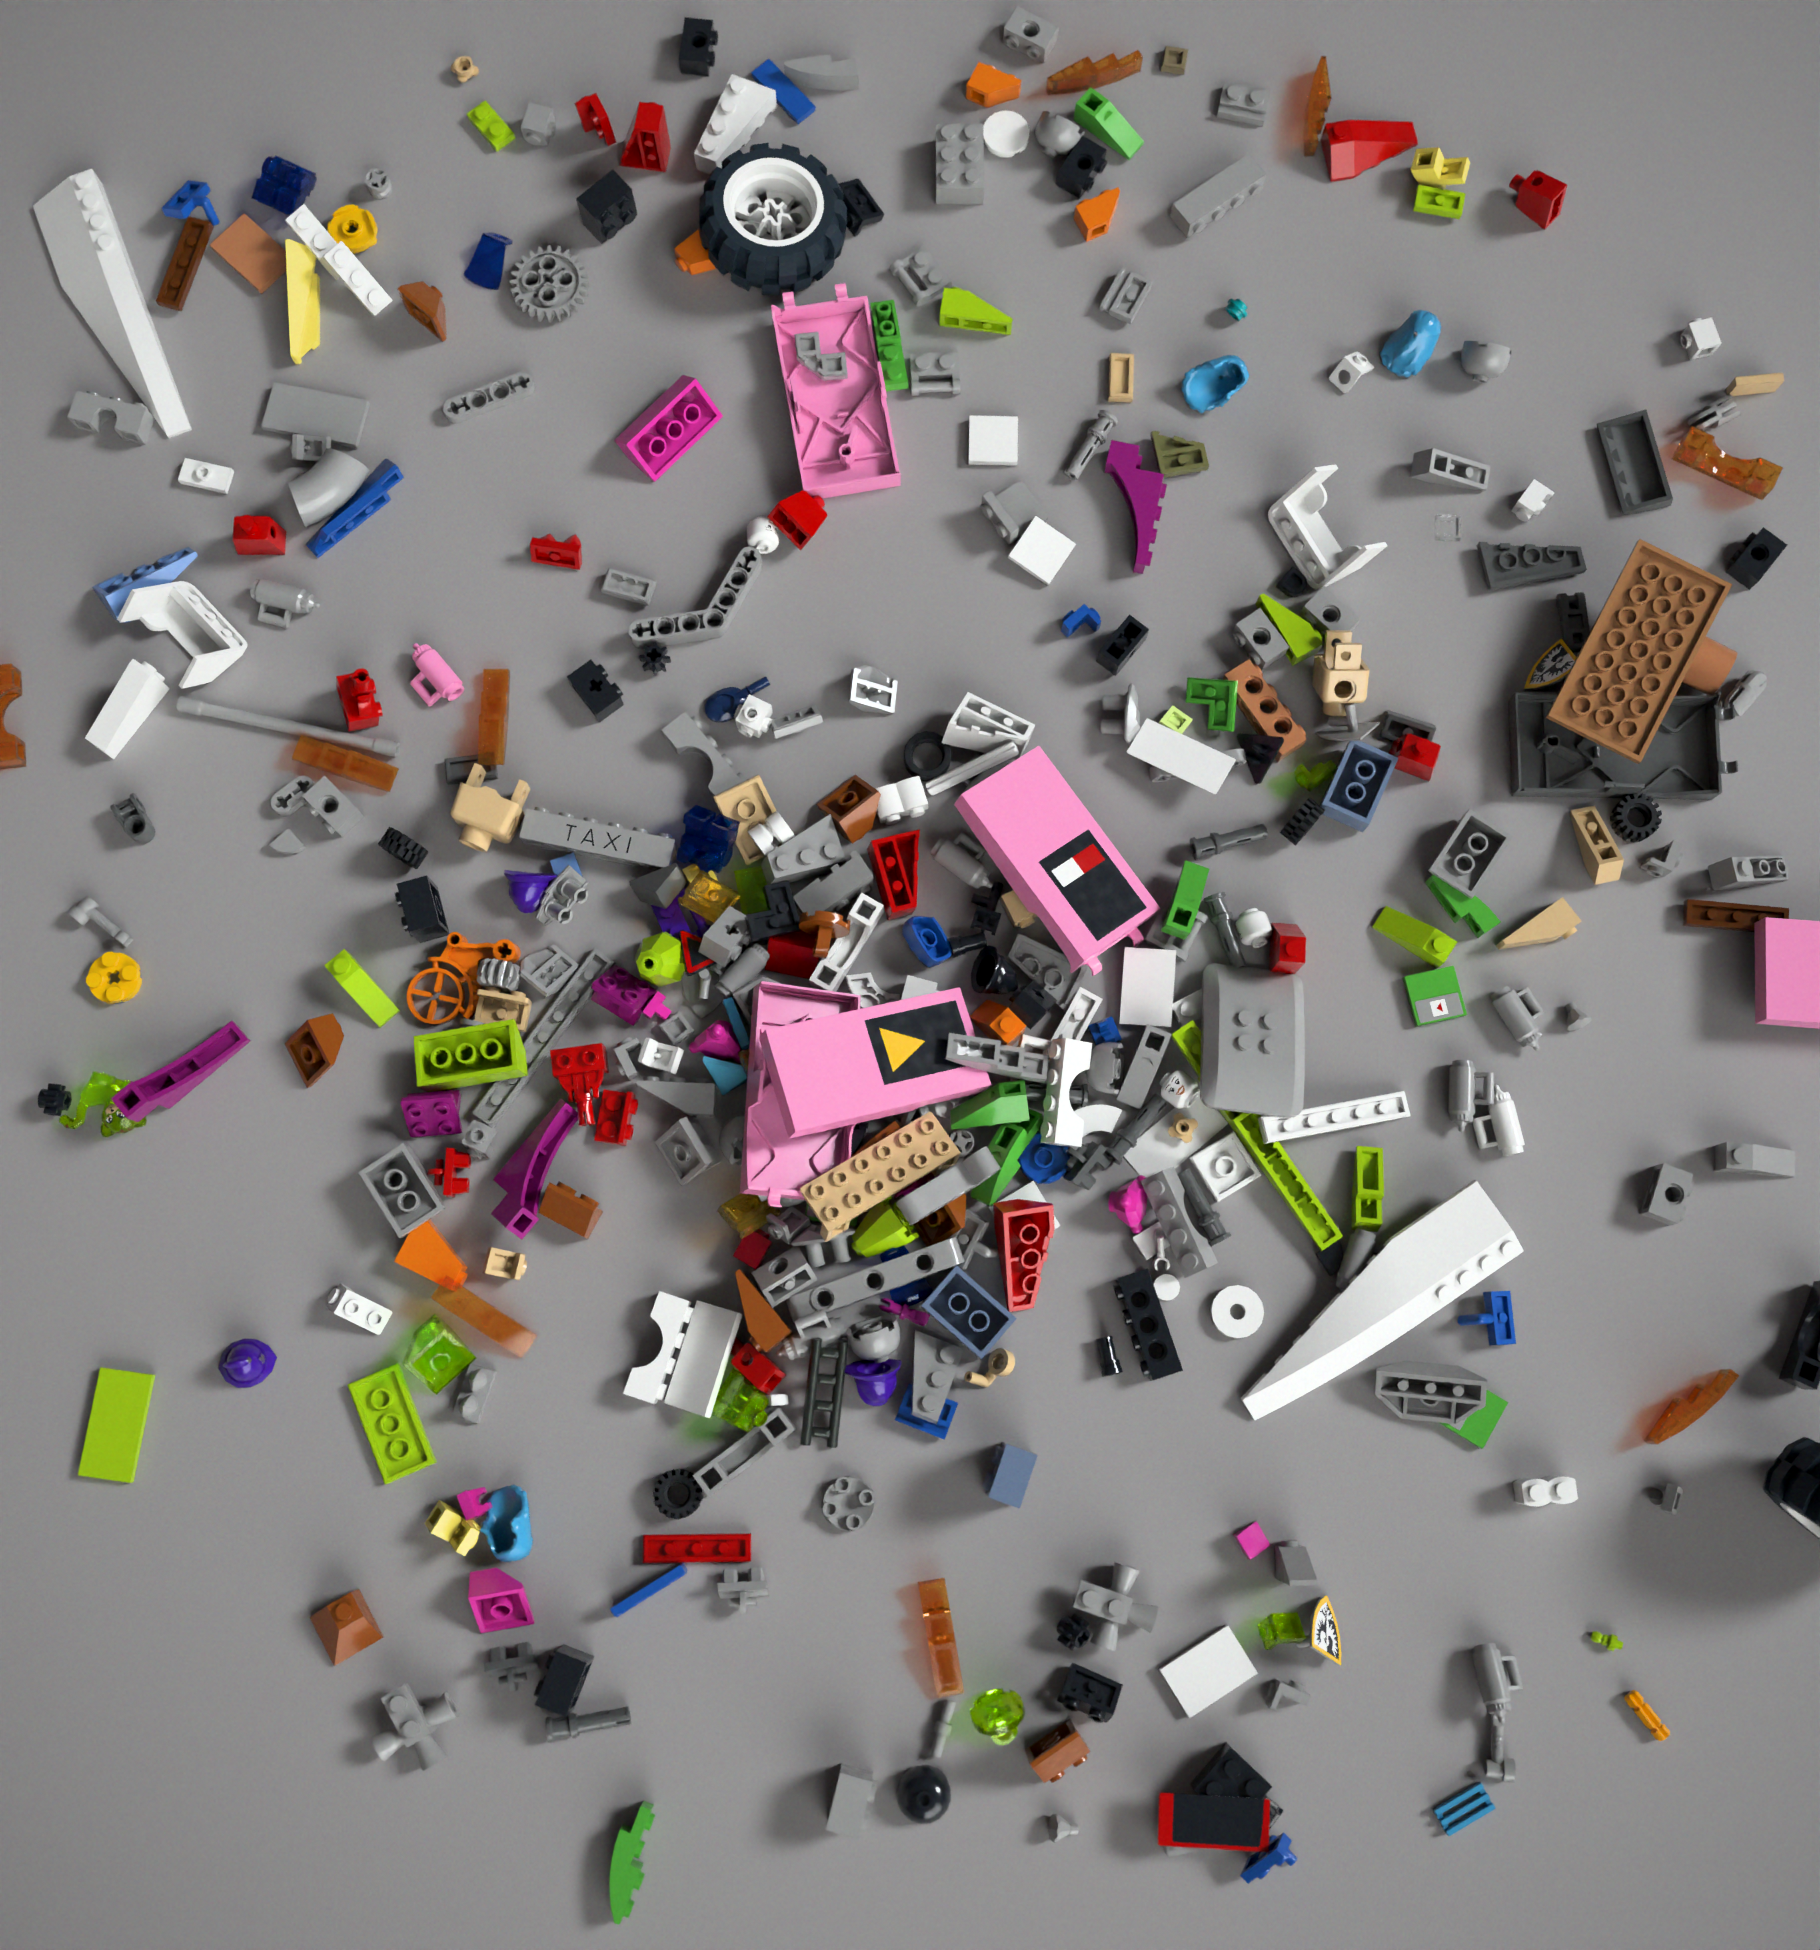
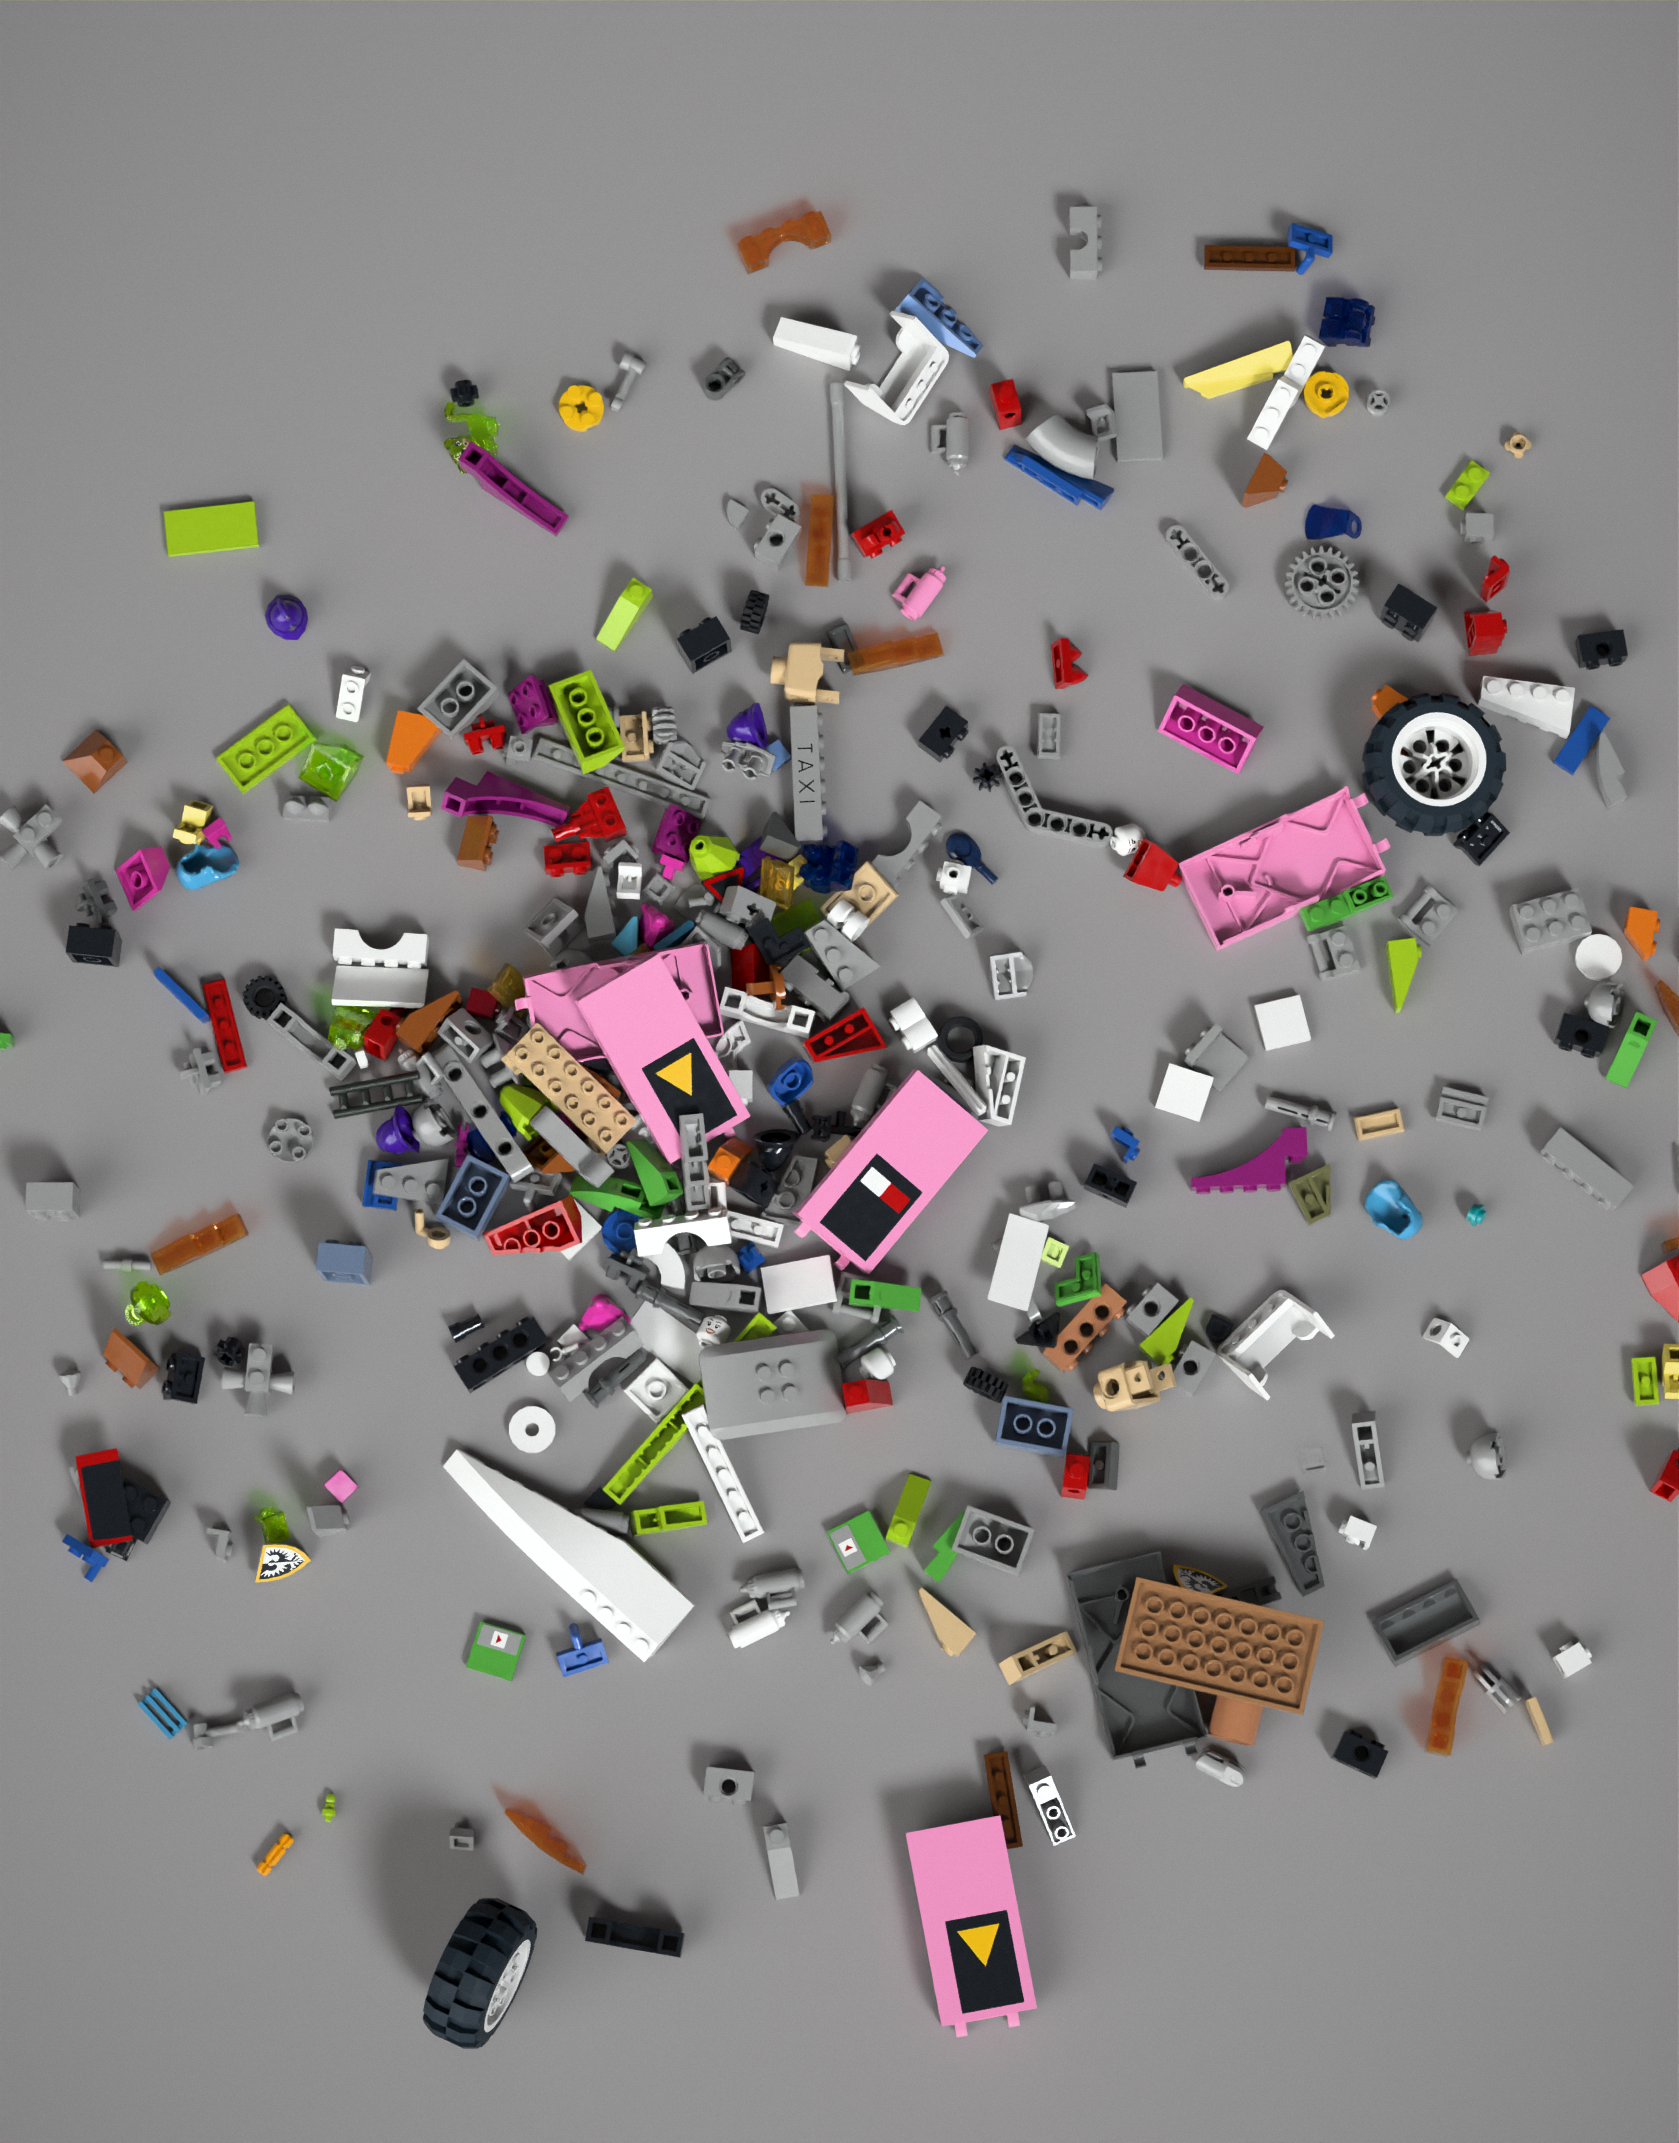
camera: 80 degrees right, 0 degrees up
white wedge [33,168,192,438] -> none
white plate [178,458,234,494] -> none
nougat tile [210,213,287,294] -> none
dark orange slope [284,1013,344,1088] -> none
orange piece [407,932,521,1025] -> none
clear orange slope [431,1276,537,1358] -> none
dark grey pin [546,1706,631,1743] -> none
light grey tile [794,332,848,381] -> none
dark orange slope [816,775,881,844] -> none
black cylinder [897,1764,951,1824] -> none
orange slope [1074,187,1120,242] -> none
white tile [1159,1624,1258,1718] -> none
tan plate [1168,1113,1198,1143] -> none
light grey shield [1315,703,1379,741] -> none
light grey wedge [1375,1361,1487,1424] -> none
dark azure piece [1380,310,1441,378] -> none
white brick [1513,1475,1578,1507] -> none
black tyre [1610,793,1662,842] -> none

